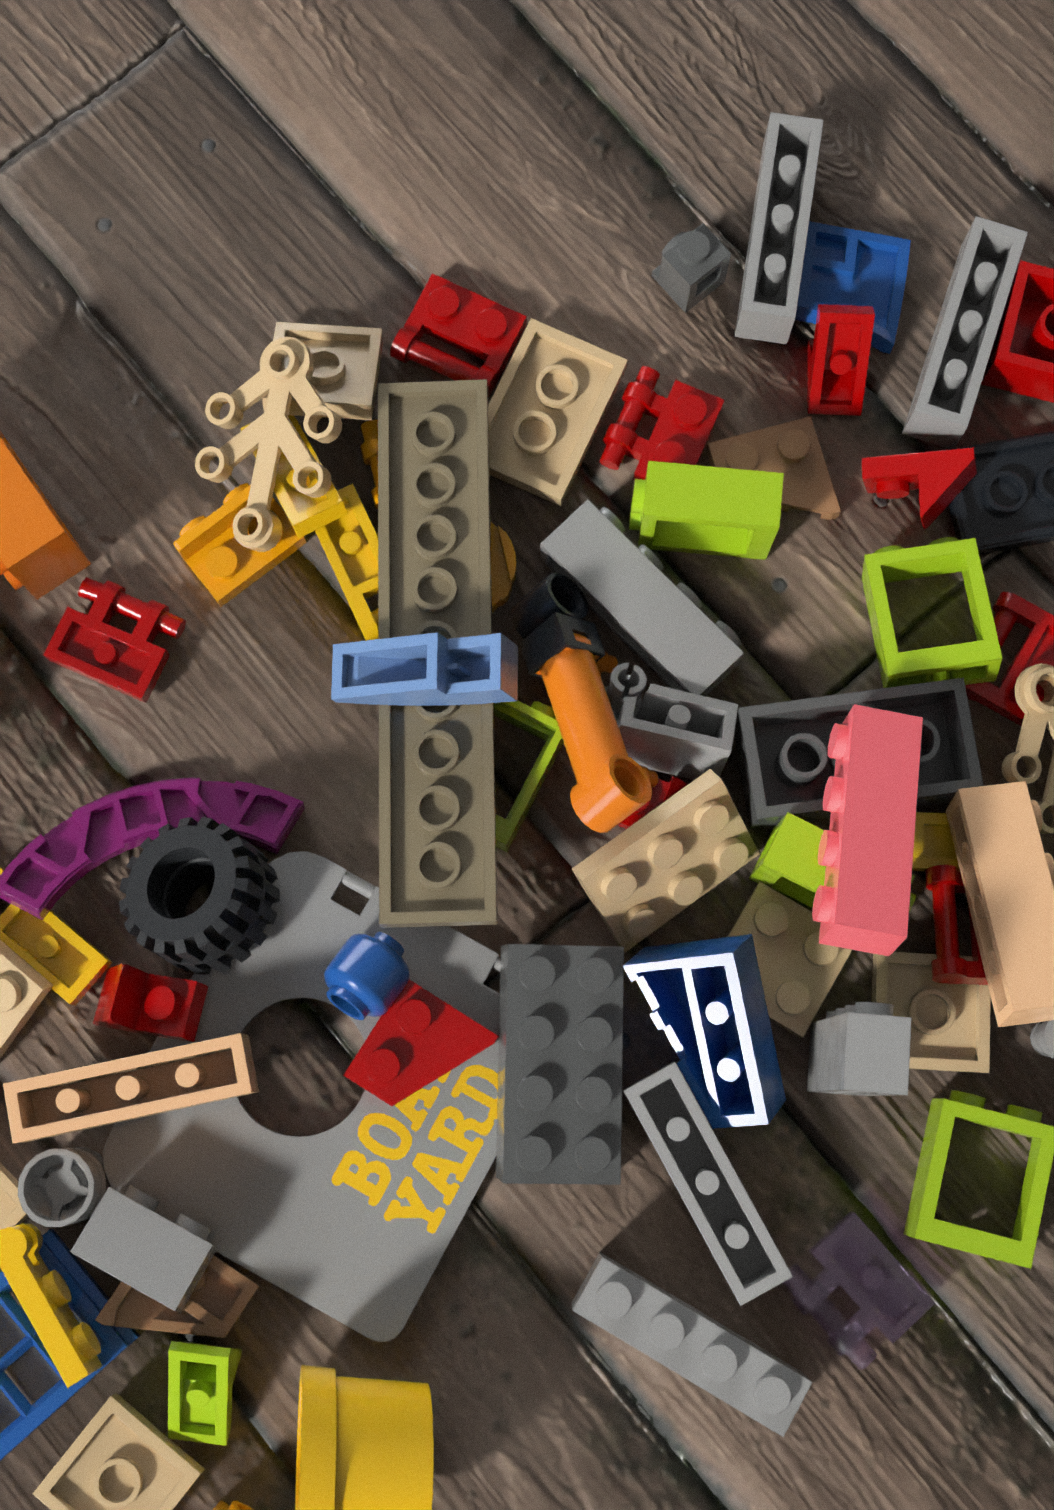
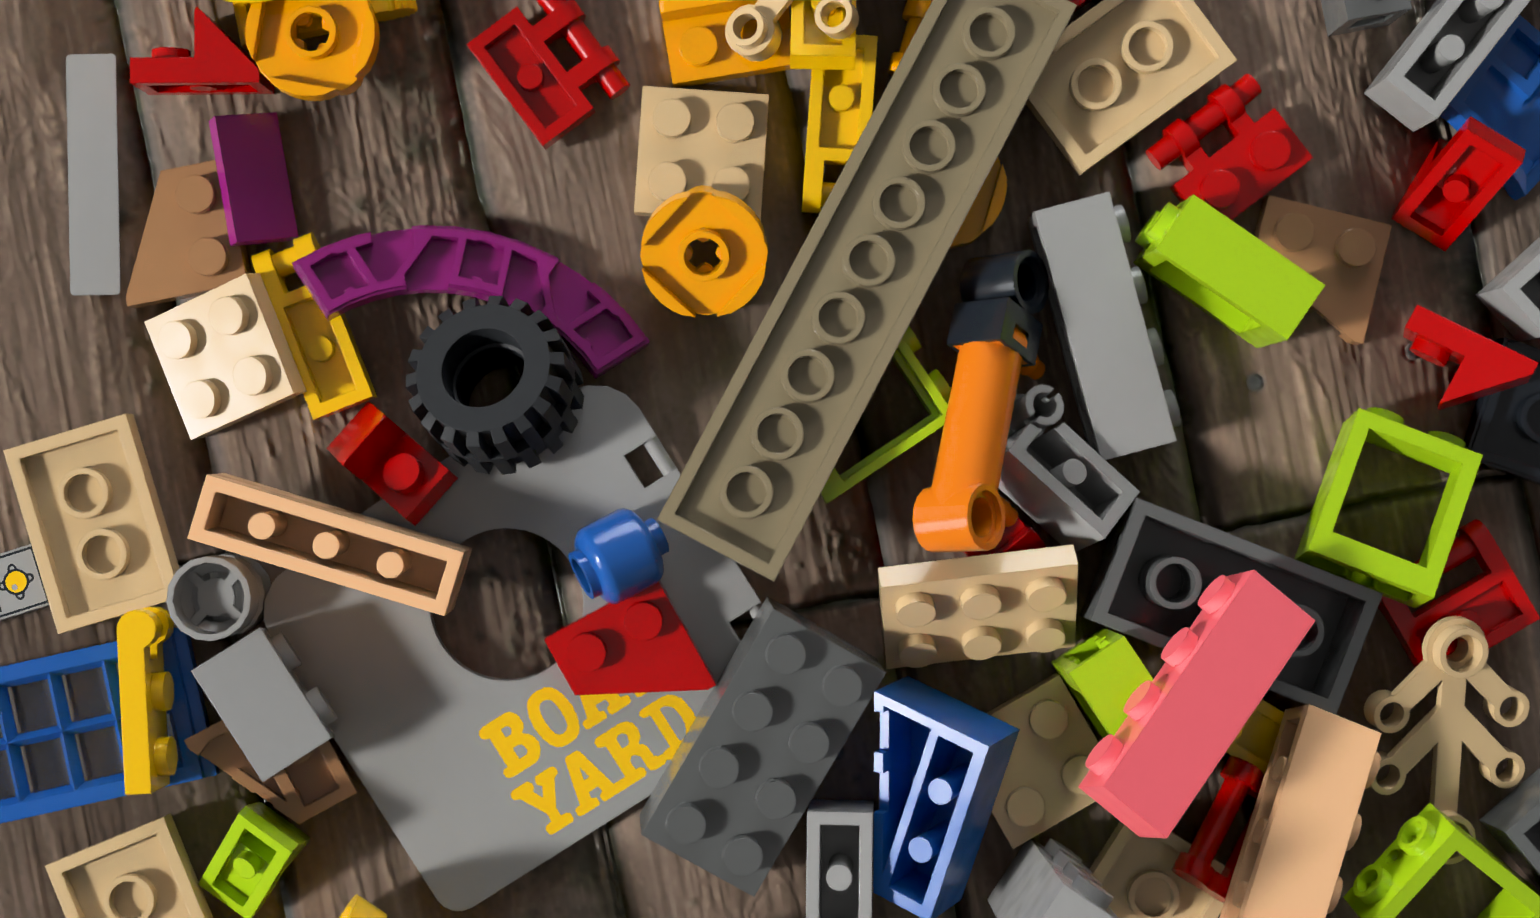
camera: 25 degrees right, 10 degrees up
medium blue slope [331,632,518,706] -> none
none -> tan plate [634,86,769,221]
none -> light orange plate [640,185,768,317]

